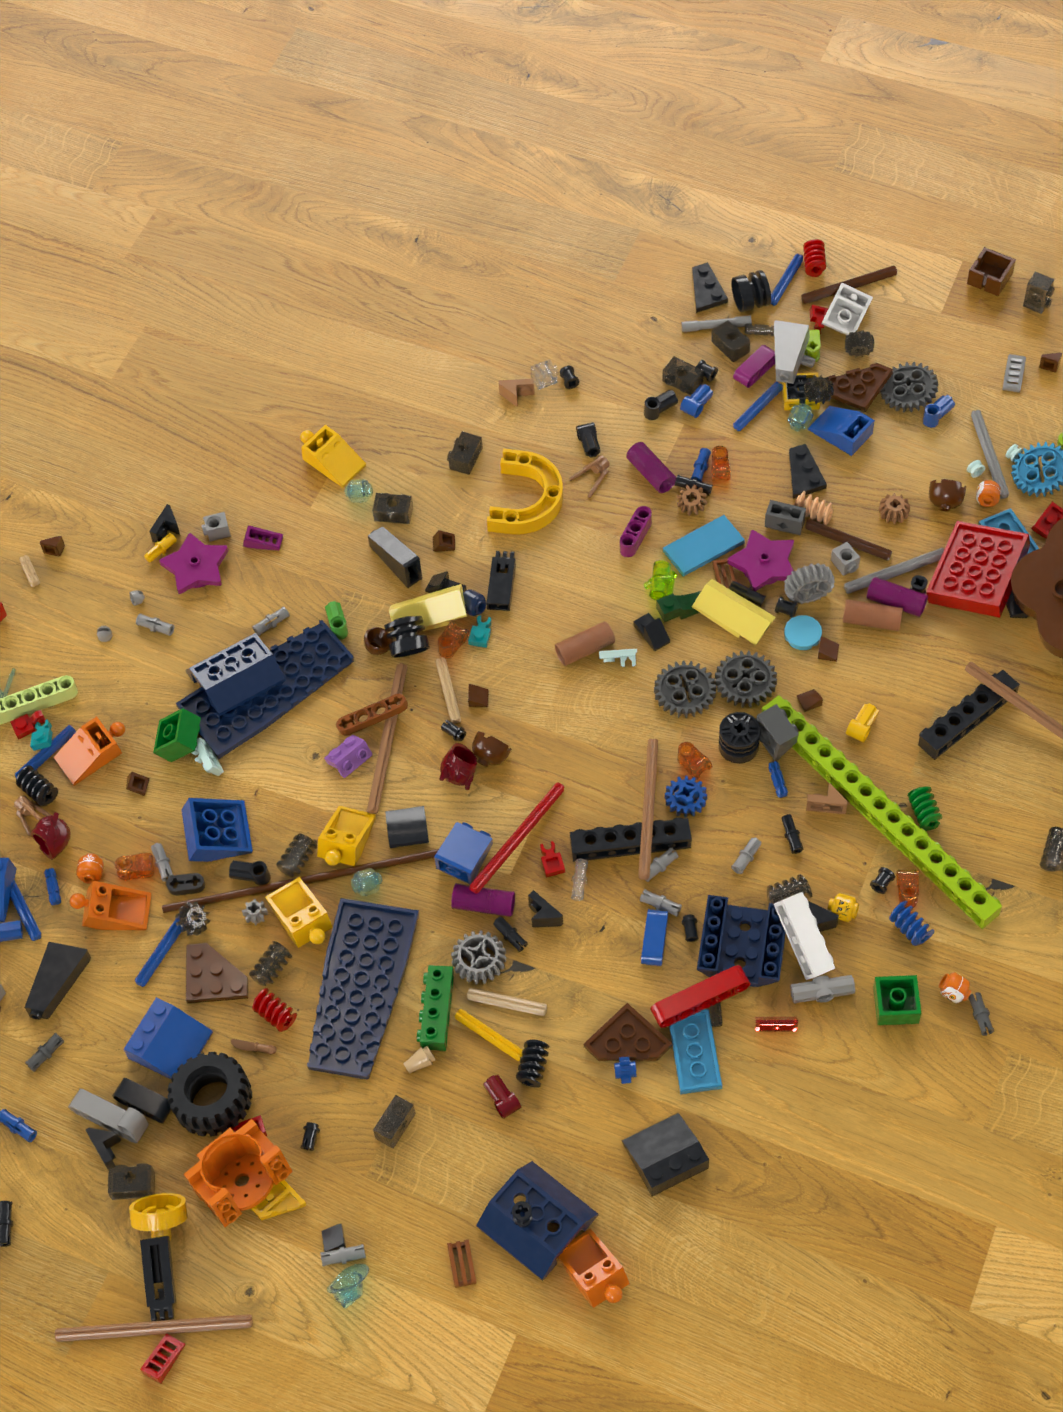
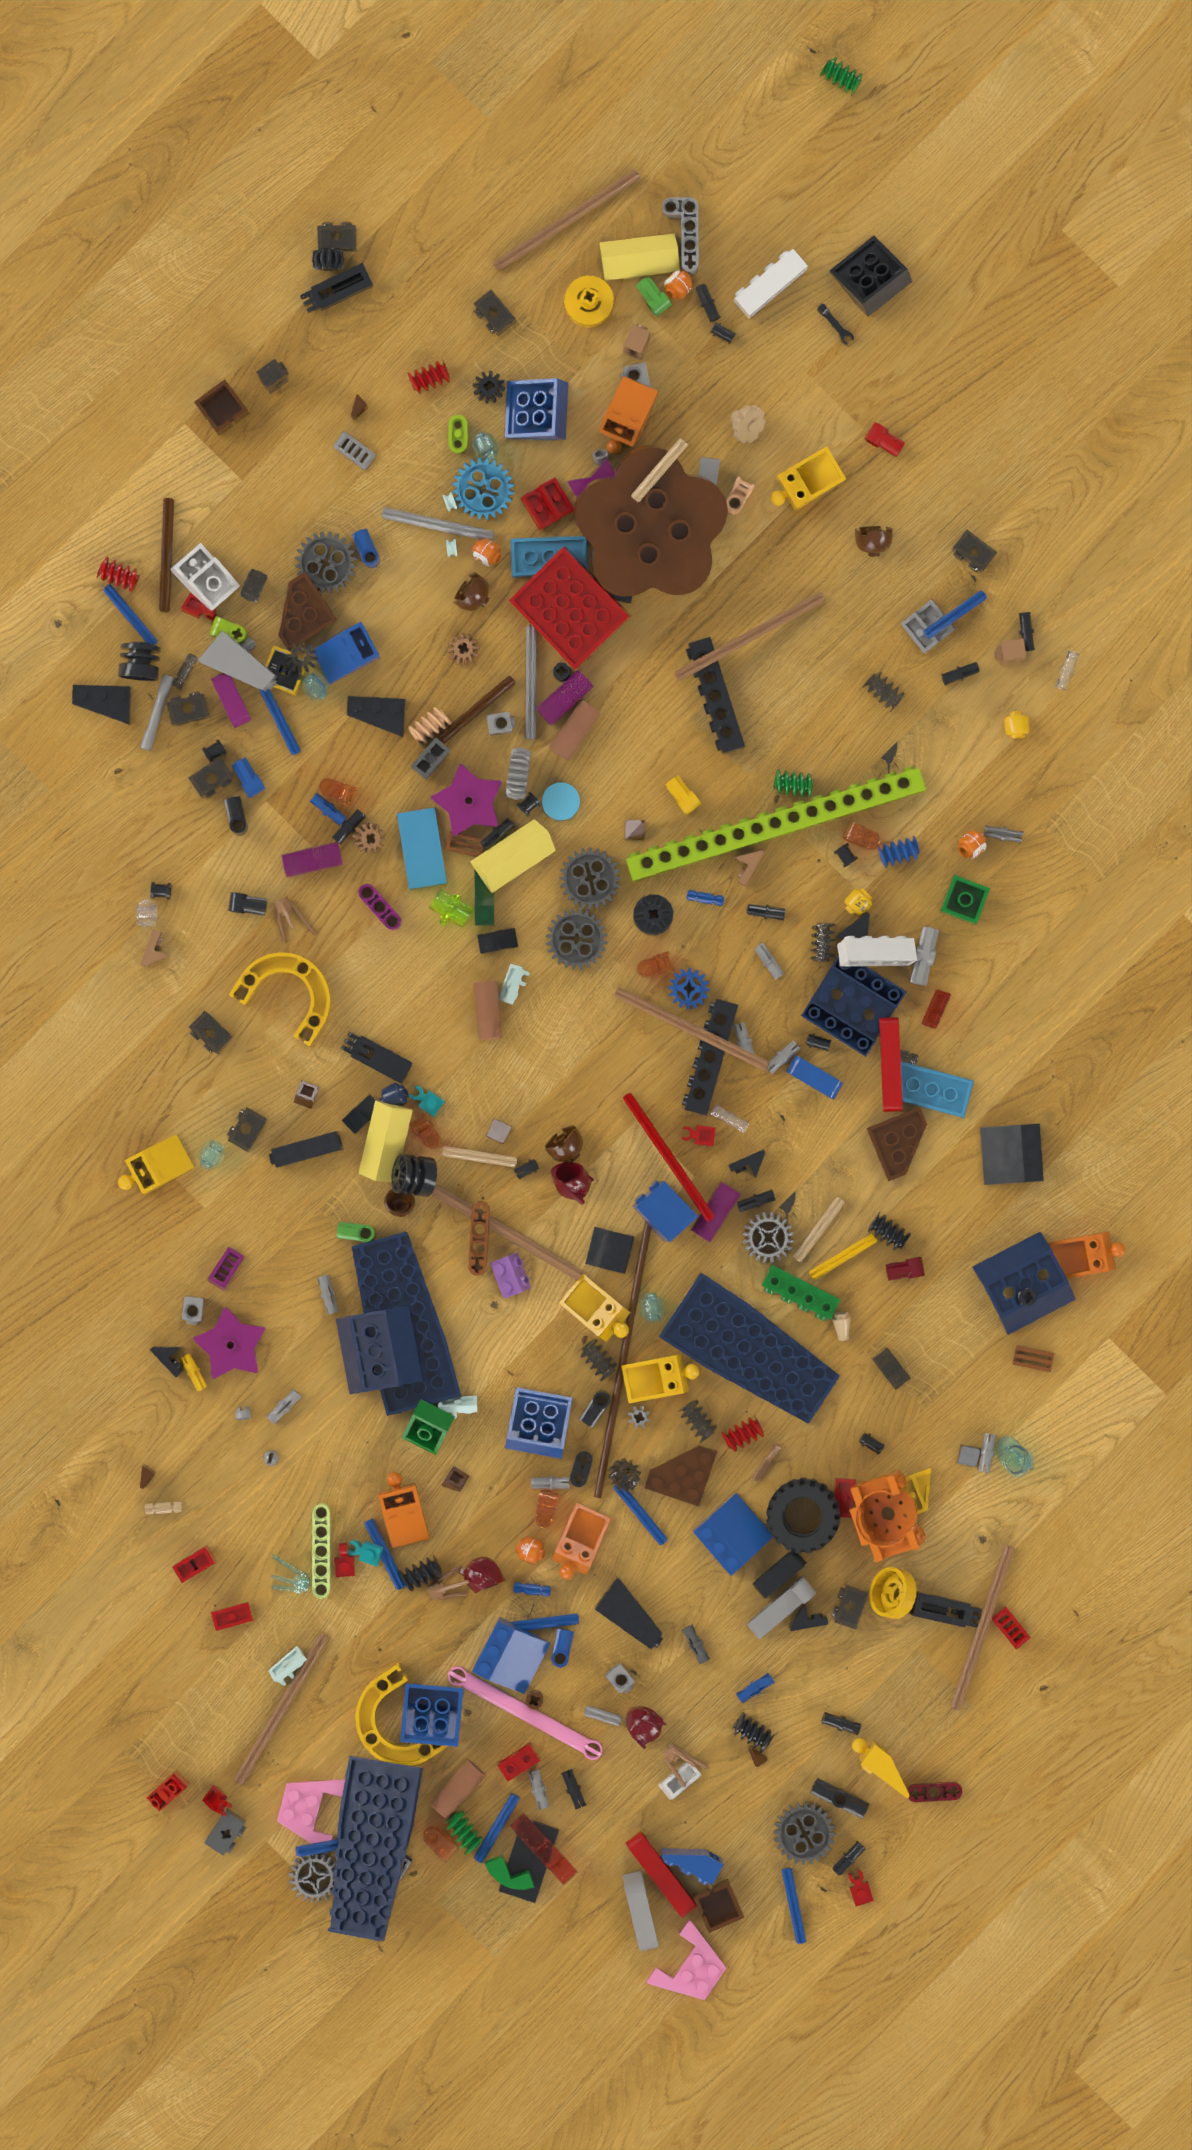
camera: 75 degrees left, 30 degrees up
blue gear [614,1057,637,1084] -> none
dark grey slope [756,704,799,761] -> none
reddish brown slope [818,636,839,662] -> none

